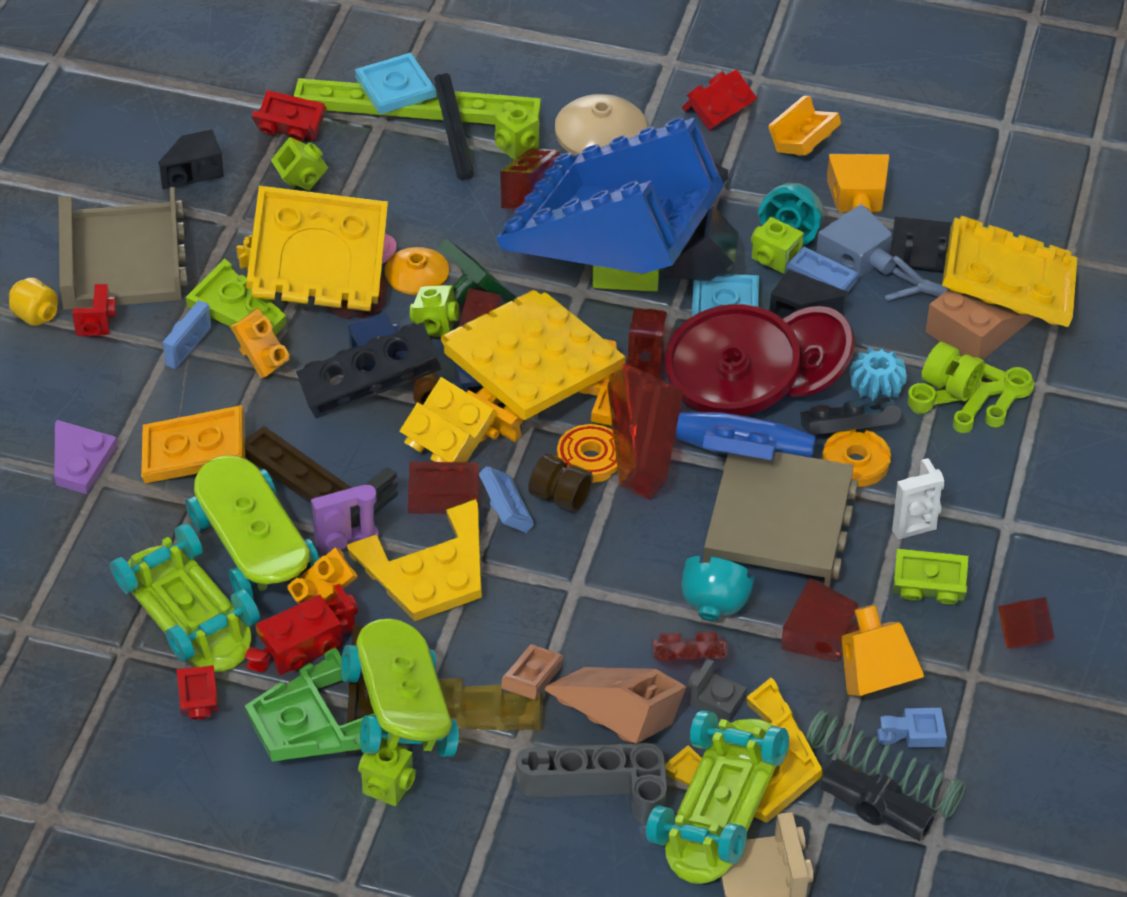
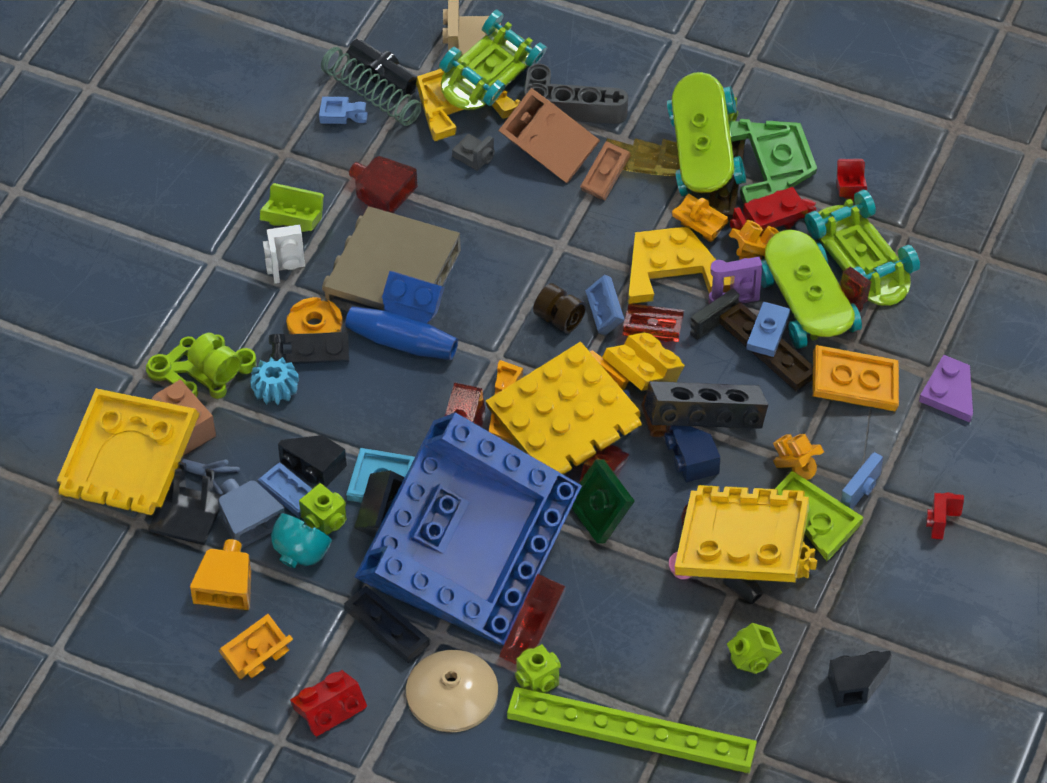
camera: 170 degrees left, 5 degrees up
yellow head [9,277,58,326] -> none
dark tan panel [58,187,187,310] -> none
red bracket [251,90,327,142] -> none
medium azure tile [355,53,436,114] -> none
light orange dish [385,247,449,295] -> none
lime brick [410,285,460,337] -> none
black axle [434,73,474,180] -> none
light orange tile [557,424,625,483] -> none
clear red slope [607,363,683,500] -> none
clear red plate [651,631,727,660] -> none
dark red dish [665,304,800,416] -> none
teal cylinder [680,556,755,621] -> none
dark red dish [783,306,855,397] -> none
light orange torso [842,605,924,696] -> none
clear red panel [998,596,1054,648] -> none
none -> light orange hips [672,194,728,242]
none -> medium blue plate [746,301,790,357]
none -> clear red plate [840,266,871,312]

